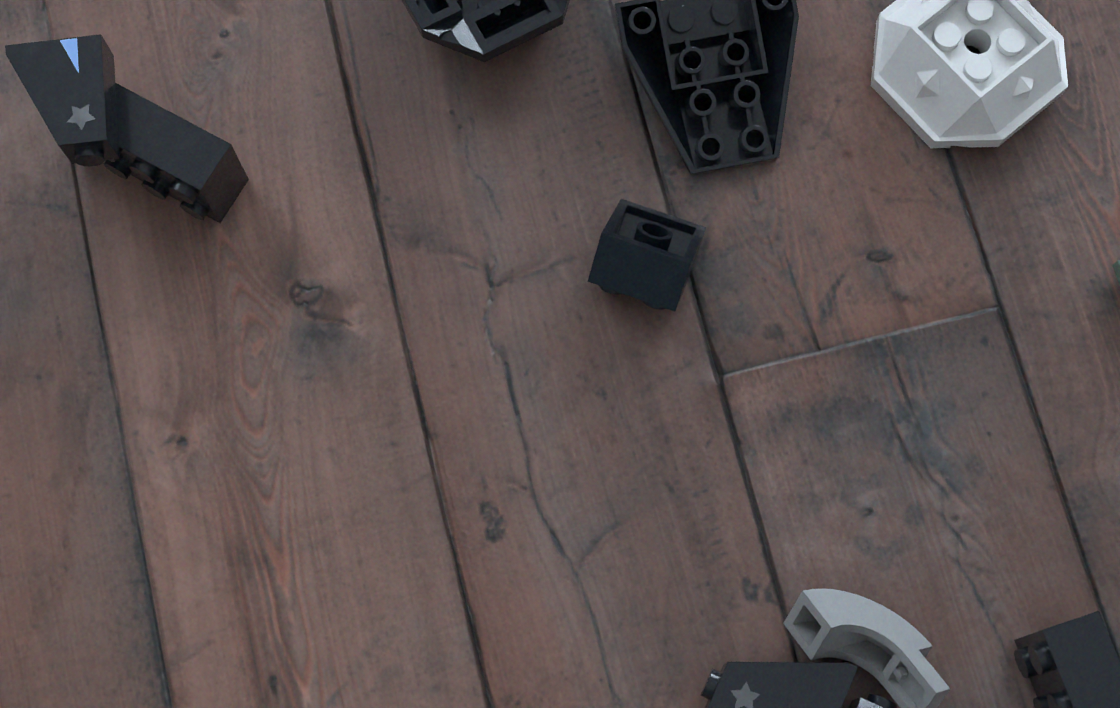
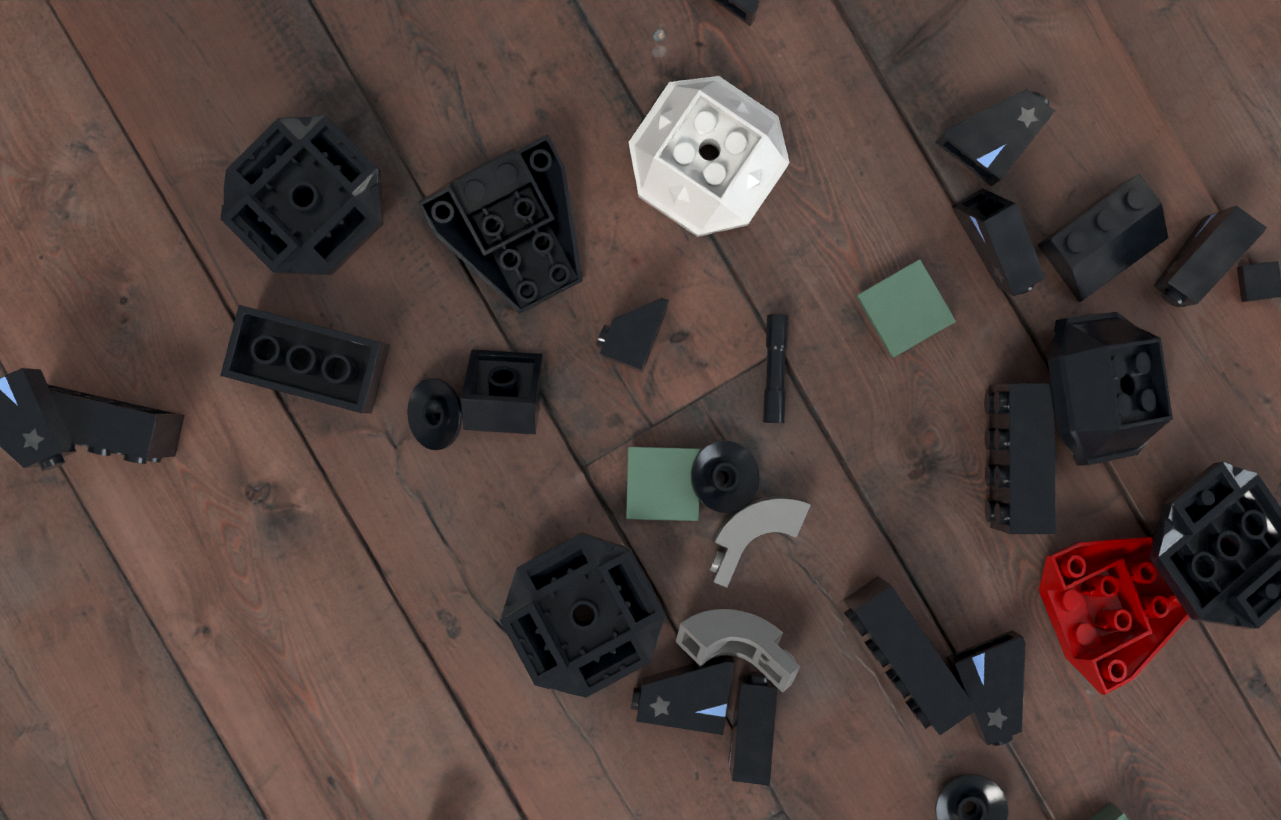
camera: 25 degrees left, 15 degrees up
none -> black brick [220,305,390,414]
none -> black dish [407,378,462,450]
none -> black piece [500,532,666,698]
none -> black slope [596,298,669,373]
none -> sand green tile [626,447,700,521]
none -> black dish [691,441,760,513]
none -> light grey arch [709,496,811,588]
none -> black piece [763,315,788,423]

